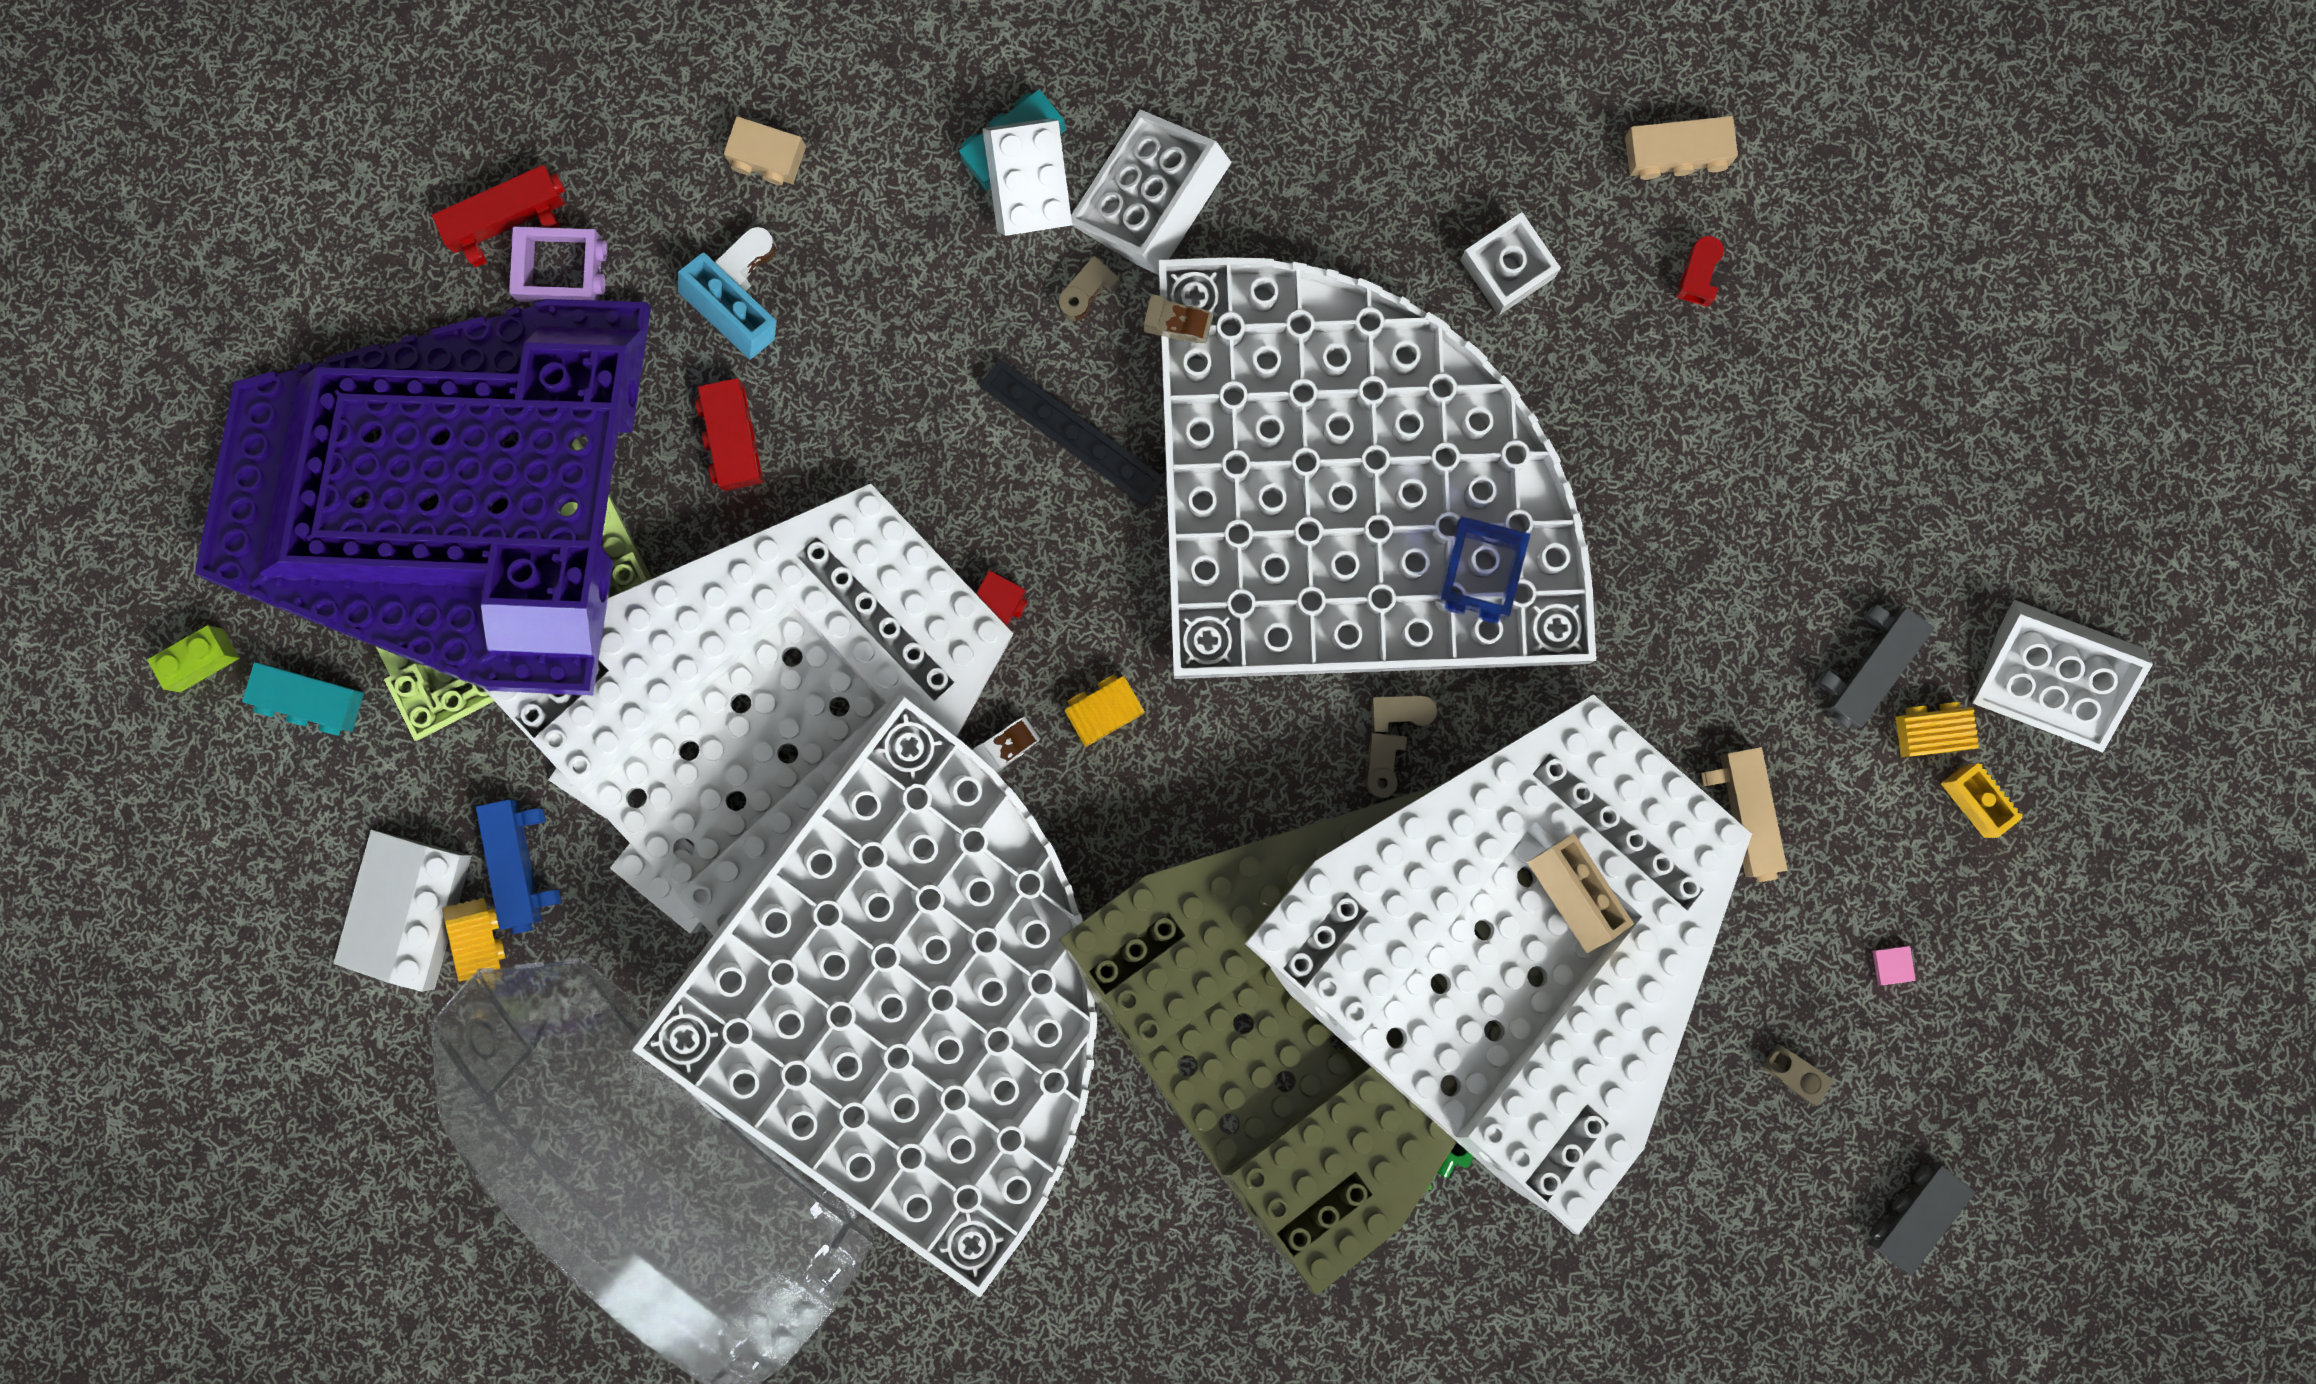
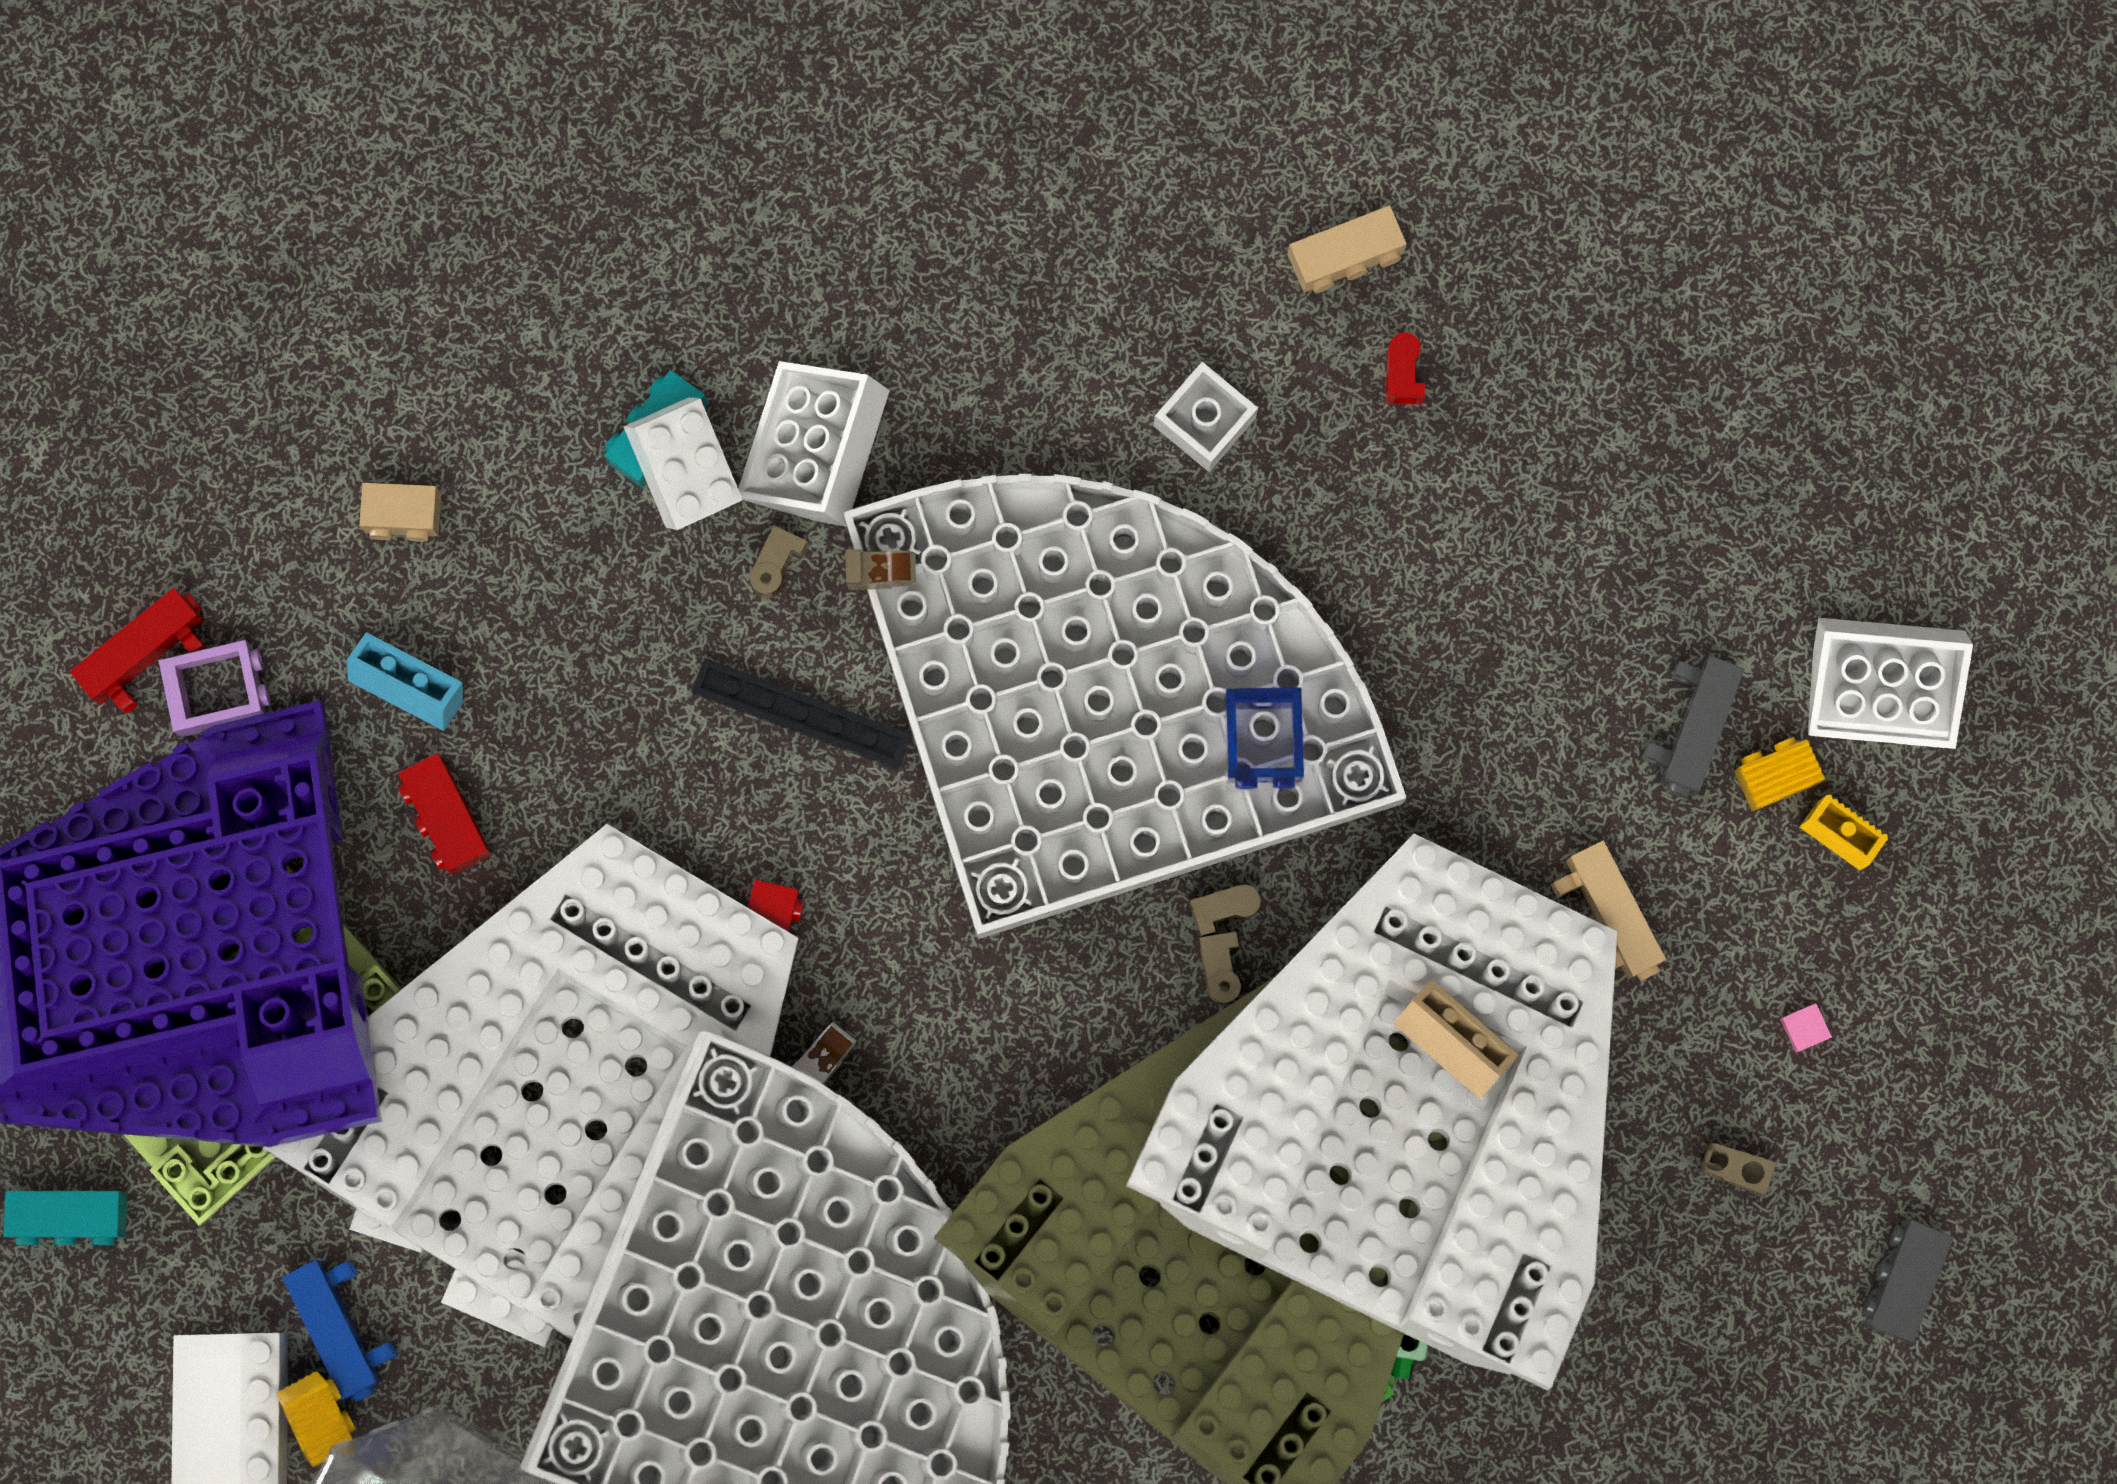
camera: 20 degrees left, 5 degrees down
white leg [715,227,777,291] -> none
yellow brick [1064,674,1145,747] -> none

